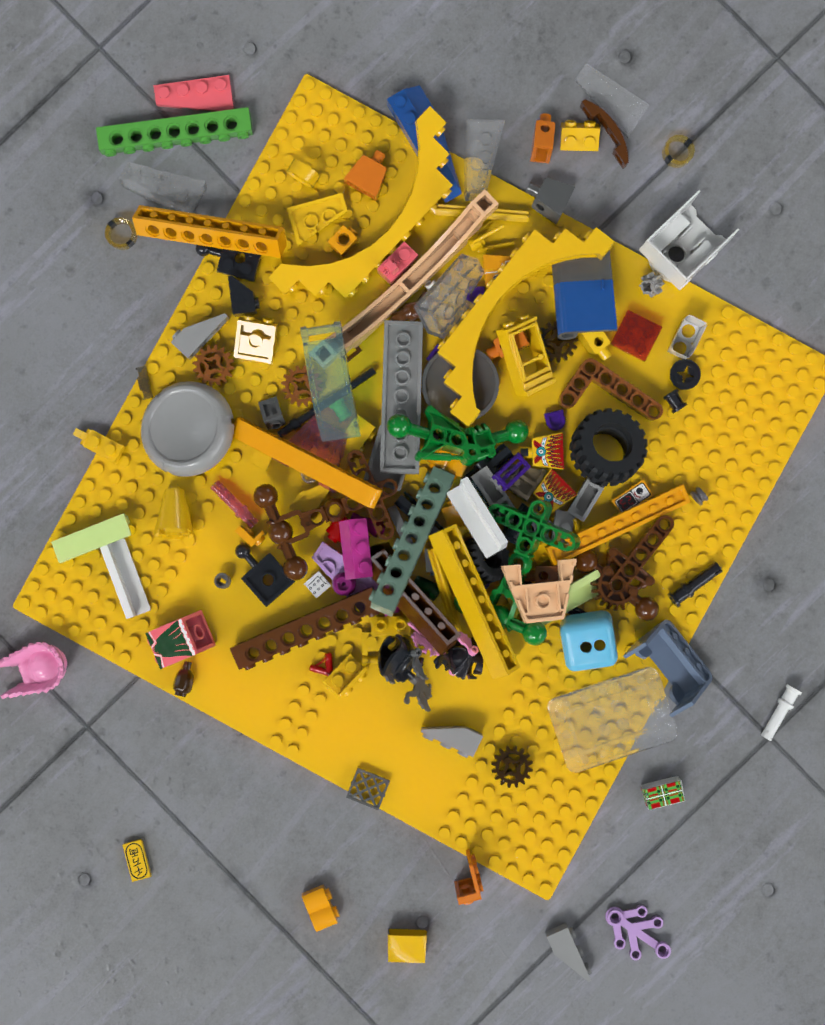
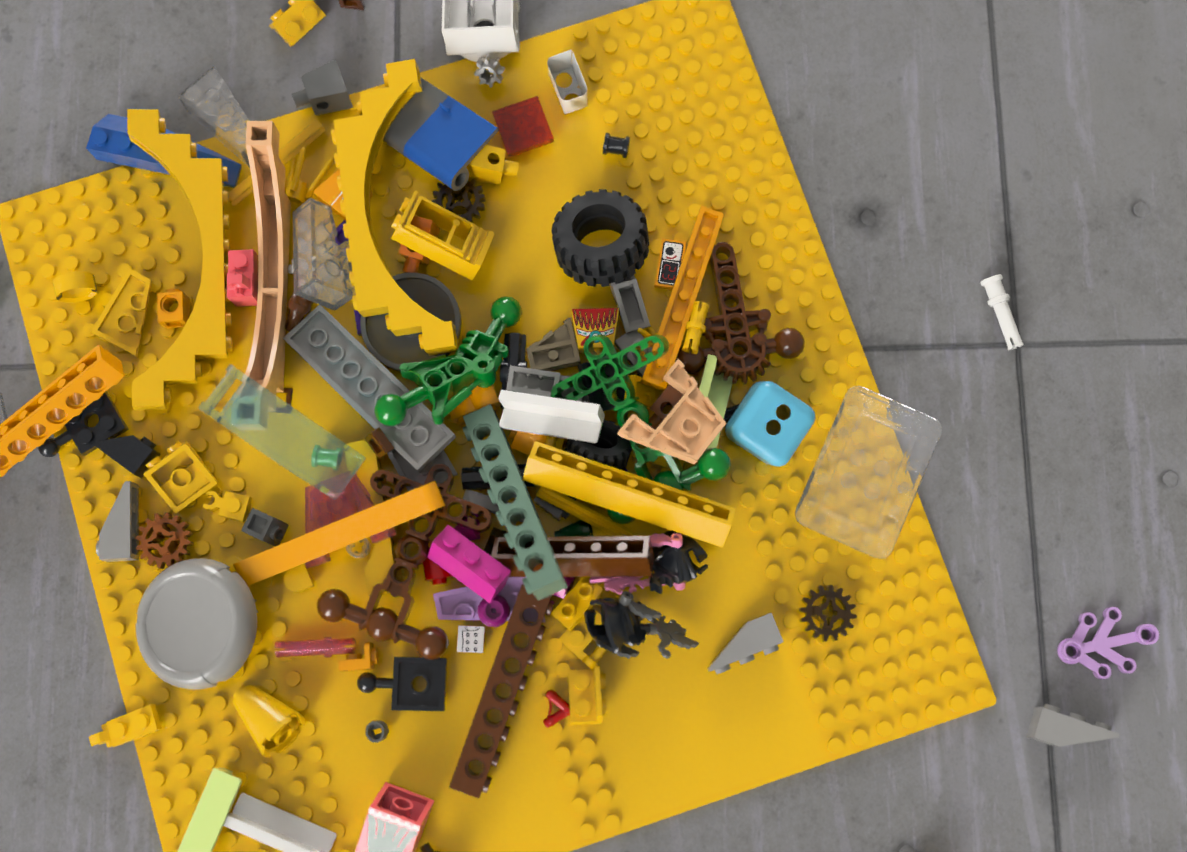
camera: 45 degrees left, 10 degrees down
clear smoke piece [135,366,153,400] -> none
black bar [277,367,377,437] -> none
dark orange gear [281,365,323,407] -> none
orange torso [344,150,387,201] -> none
dark grey window [346,768,390,810] -> none
orange bracket [454,849,484,905] -> none
dark purple tile [492,452,531,491] -> none
torso [520,433,564,470] -> none
orange torso [530,113,555,164] -> none
dark purple tile [544,409,565,431] -> none
dark orange beam [558,358,663,421] -> none
sand blue windscreen [623,620,712,717] -> none
piece [640,776,685,810] -> none
black pin [667,562,723,608] -> none
black gear [670,359,701,390] -> none
dark grey bush [690,487,708,506] -> none
none -> yellow plate [202,490,252,522]
none -> reddish brown tile [365,427,394,458]
none -> yellow pin [682,301,709,354]

